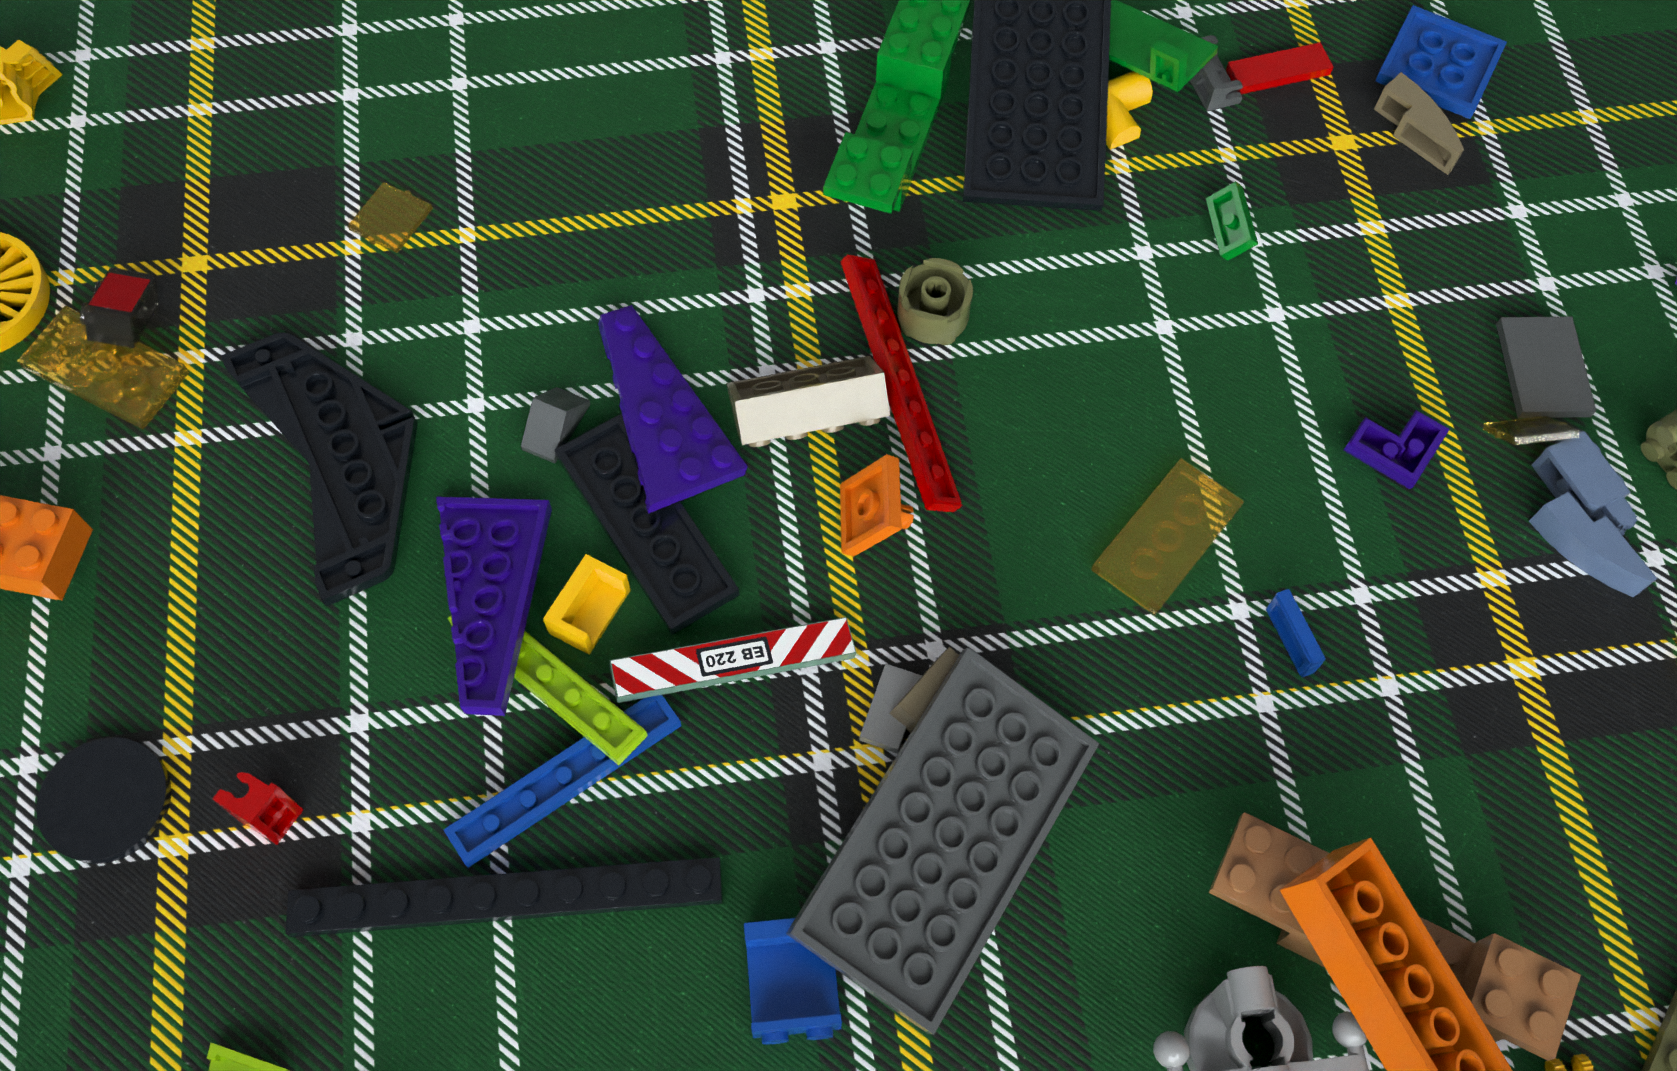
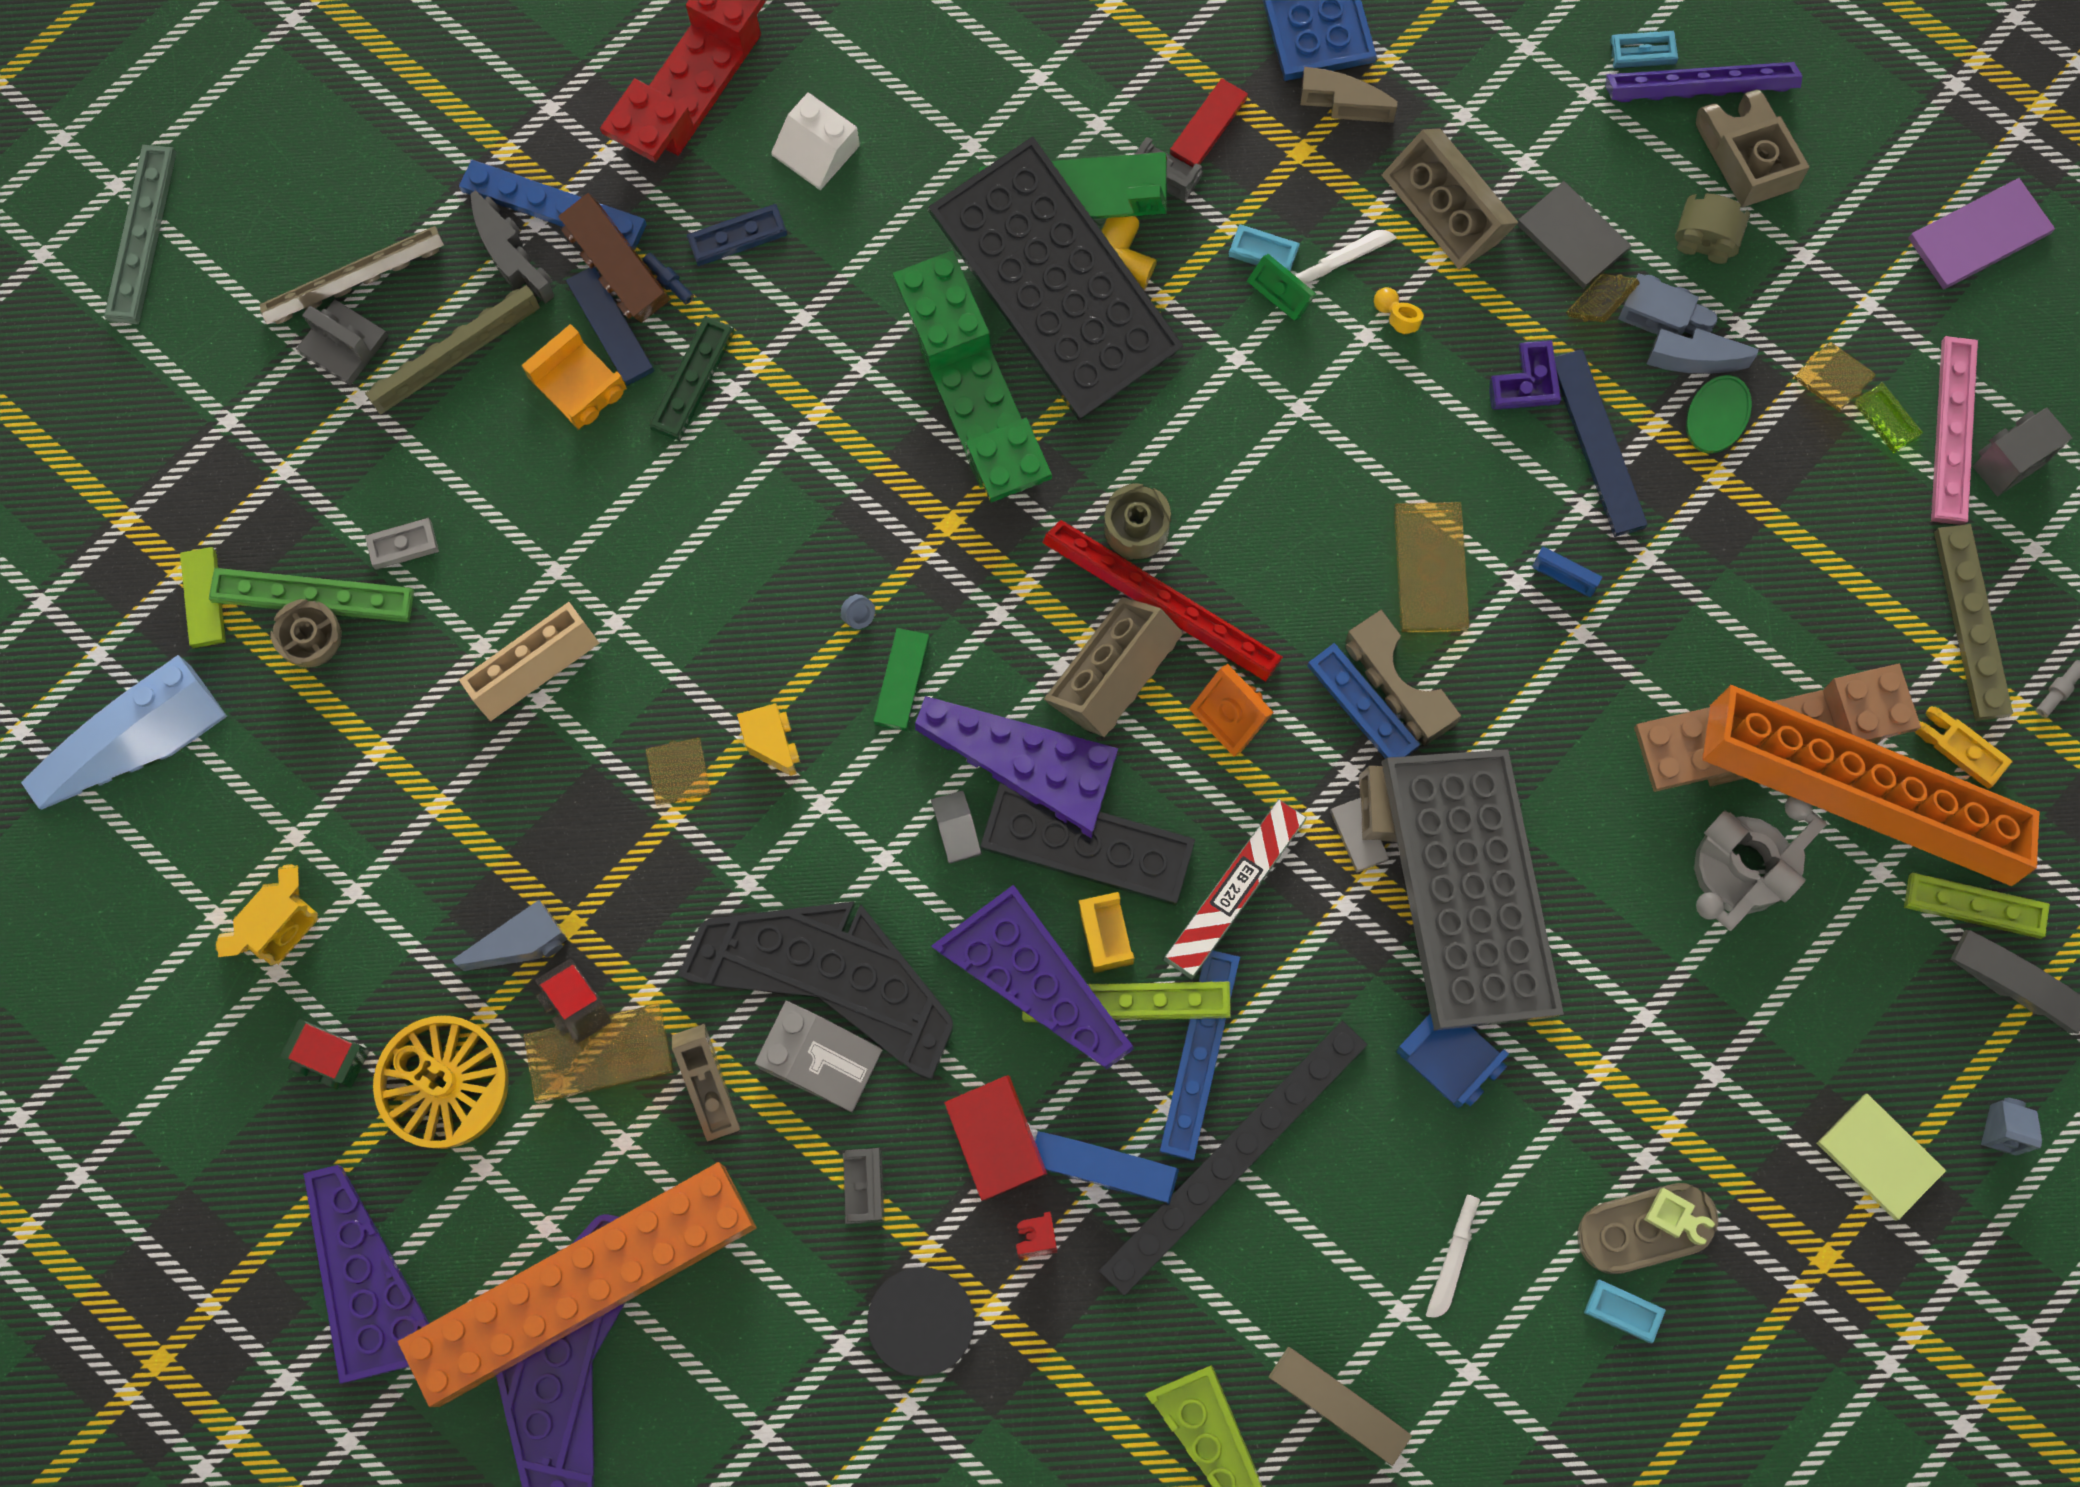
camera: 35 degrees left, 10 degrees up
none -> sand blue slope [452,900,568,971]
none -> tan brick [459,602,600,721]
none -> dark tan slope [672,1024,740,1142]
none -> yellow slope [737,703,800,776]
none -> light grey slope [755,1001,883,1113]
none -> sand blue tile [841,594,875,629]
none -> dark grey hinge [843,1148,885,1224]
none -> green tile [874,628,930,731]
none -> red tile [944,1075,1047,1201]
none -> blue slope [1035,1131,1179,1204]
none -> medium azure tile [1229,224,1300,271]
none -> white piece [1295,230,1397,284]
none -> blue plate [1307,643,1420,759]
none -> dark tan arch [1345,610,1461,747]
none -> yellow plate [1374,287,1424,334]
none -> dark tan slope [1382,129,1519,269]
none -> dark blue tile [1555,349,1648,537]
none -> green piece [1686,375,1752,453]

